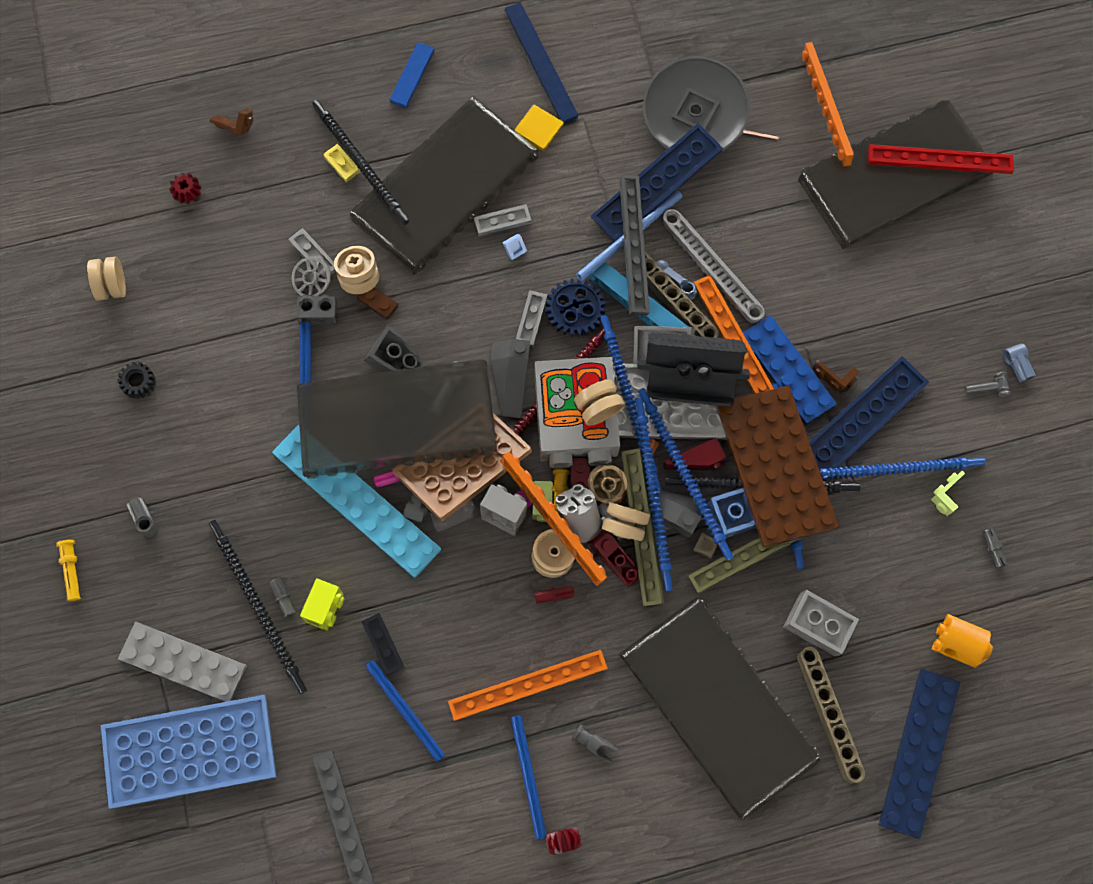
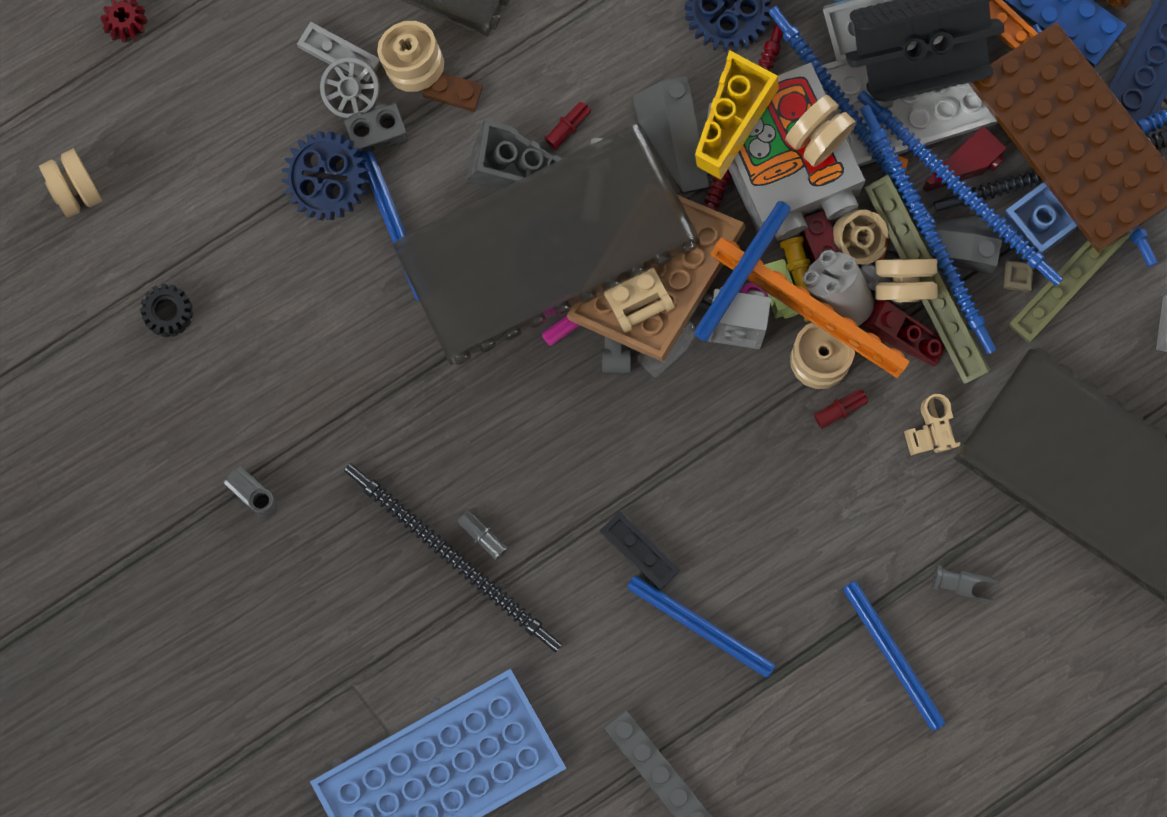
camera: 15 degrees left, 5 degrees up
yellow pin [56,540,81,601] -> none
light grey plate [118,622,247,702] -> none
medium azure plate [272,425,441,578] -> none
neon yellow brick [300,578,344,631] -> none
orange plate [448,650,608,721] -> none
light grey plate [516,290,547,348] -> none
dark red gear [546,828,581,855] -> none
none -> dark blue gear [282,131,370,220]
none -> dark red axle [544,102,591,150]
none -> tan plate [603,268,675,333]
none -> blue axle [694,201,791,342]
none -> yellow wedge [695,50,779,180]
none -> tan piece [904,394,960,456]

